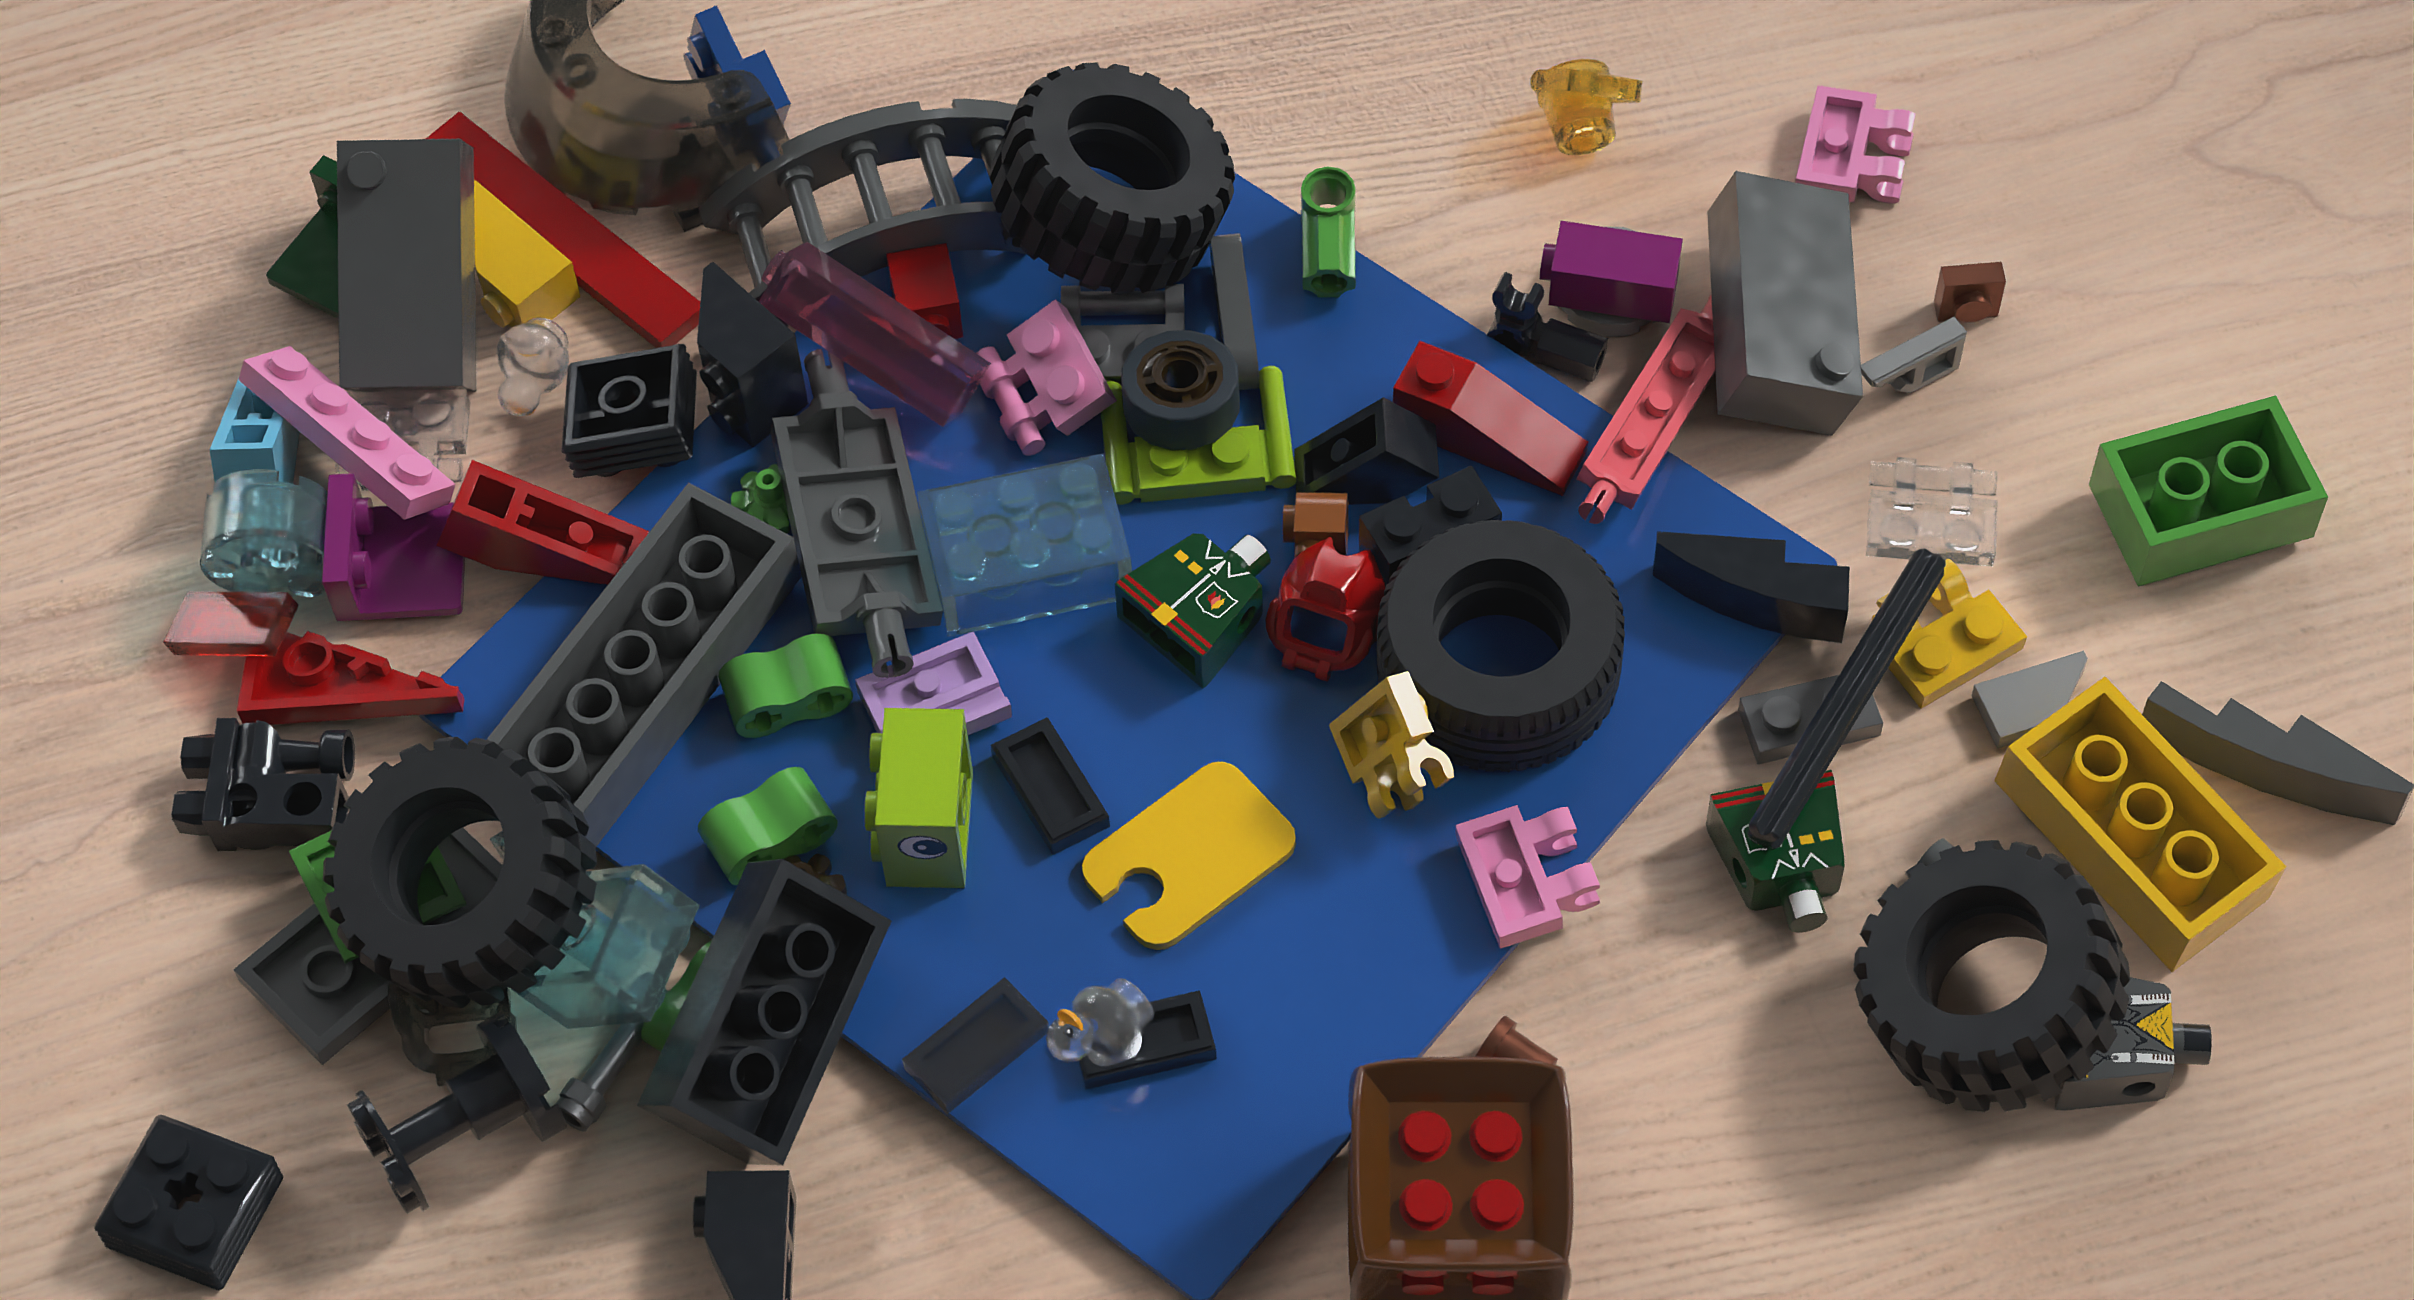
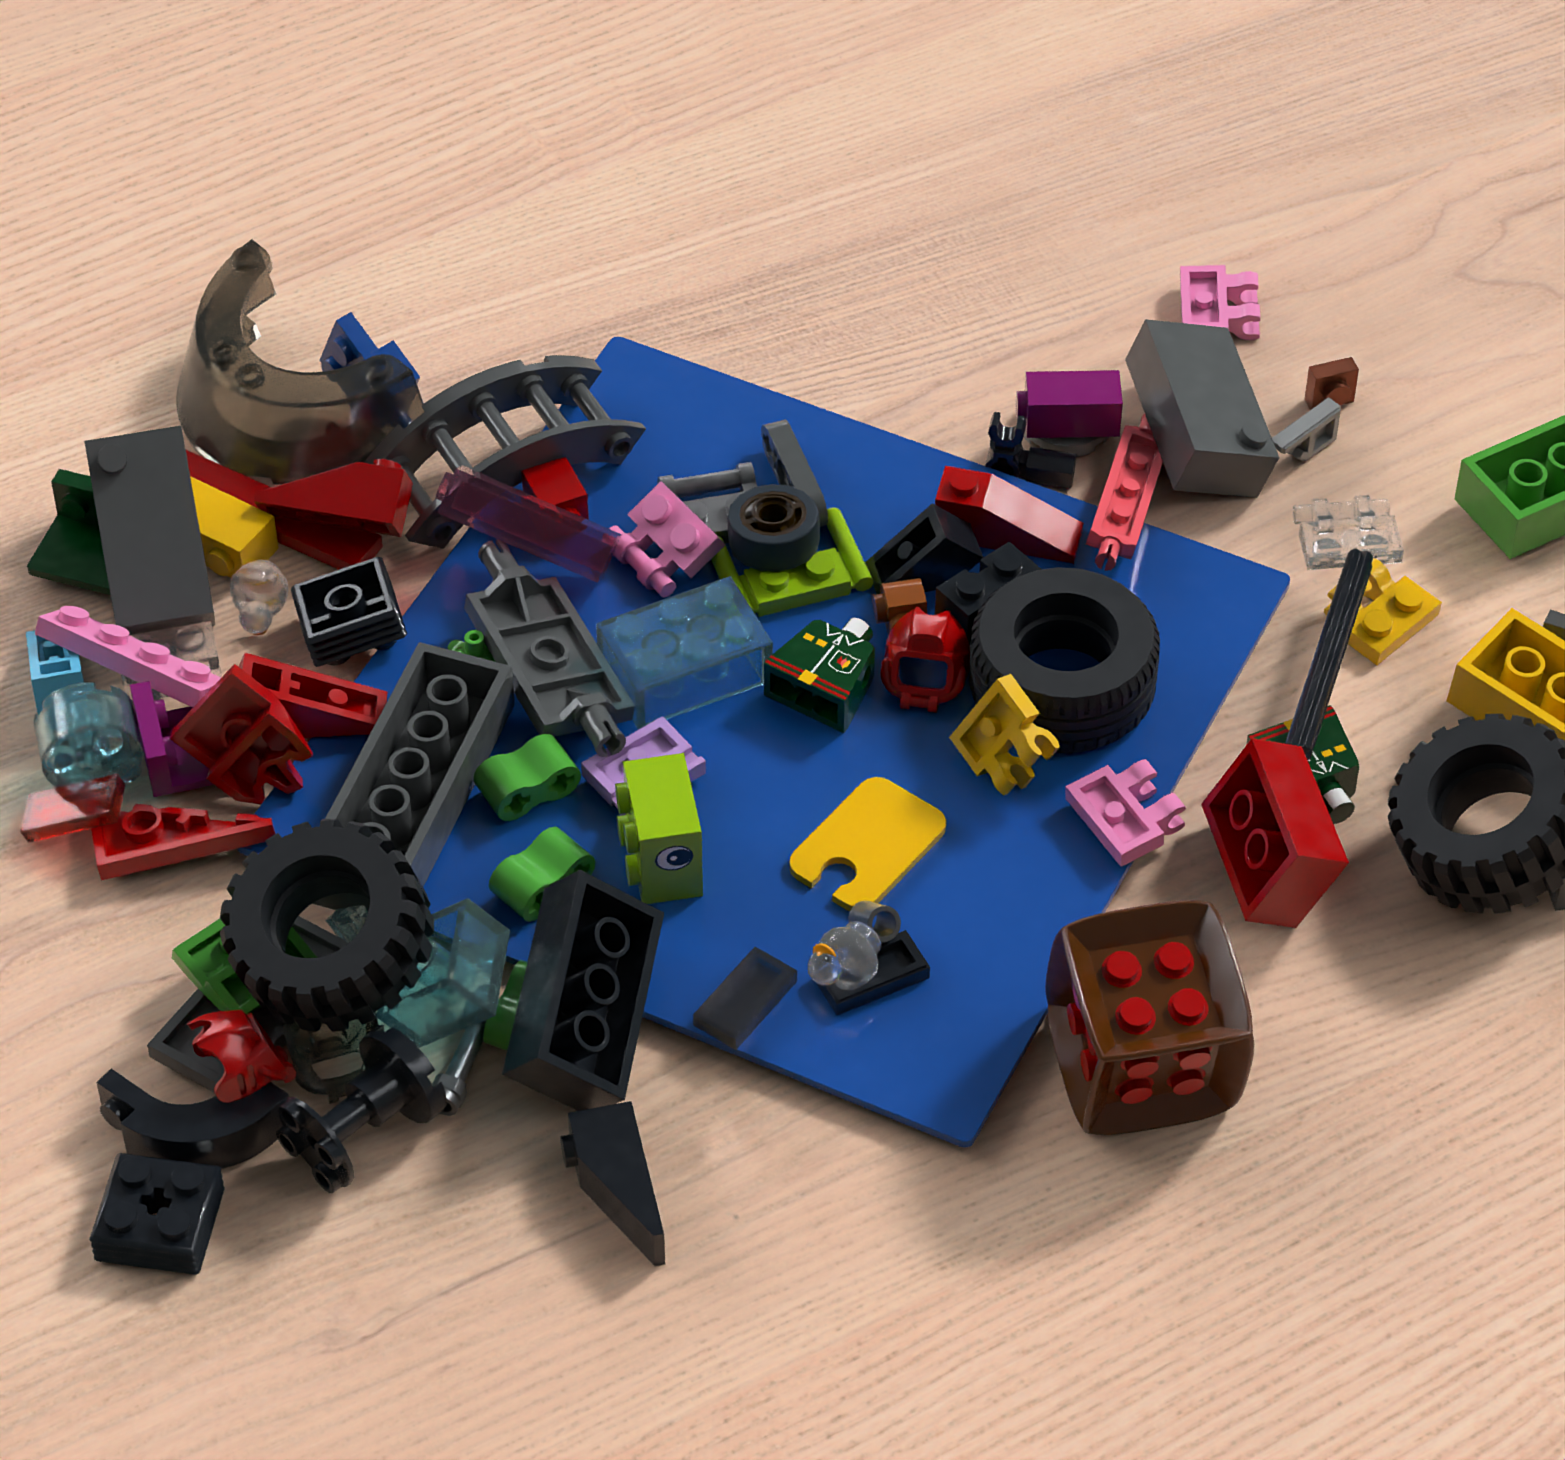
camera: 15 degrees left, 10 degrees down
black hips [171,718,355,851] -> none
black slope [697,262,808,447] -> none
black tyre [989,62,1235,294] -> none
black tile [990,717,1110,855] -> none
bright green piece [1301,167,1356,297] -> none
clear yellow piece [1530,59,1643,155] -> none
black slope [1653,531,1850,643] -> none
flat silver plate [1738,675,1883,764] -> none
light grey tile [1971,651,2088,749] -> none
none -> black arch [96,1068,289,1169]
none -> red plate [170,664,313,805]
none -> red helmet [187,1009,296,1103]
none -> red slope [254,459,413,537]
none -> dark grey hinge [848,900,901,942]
none -> red brick [1201,738,1349,928]

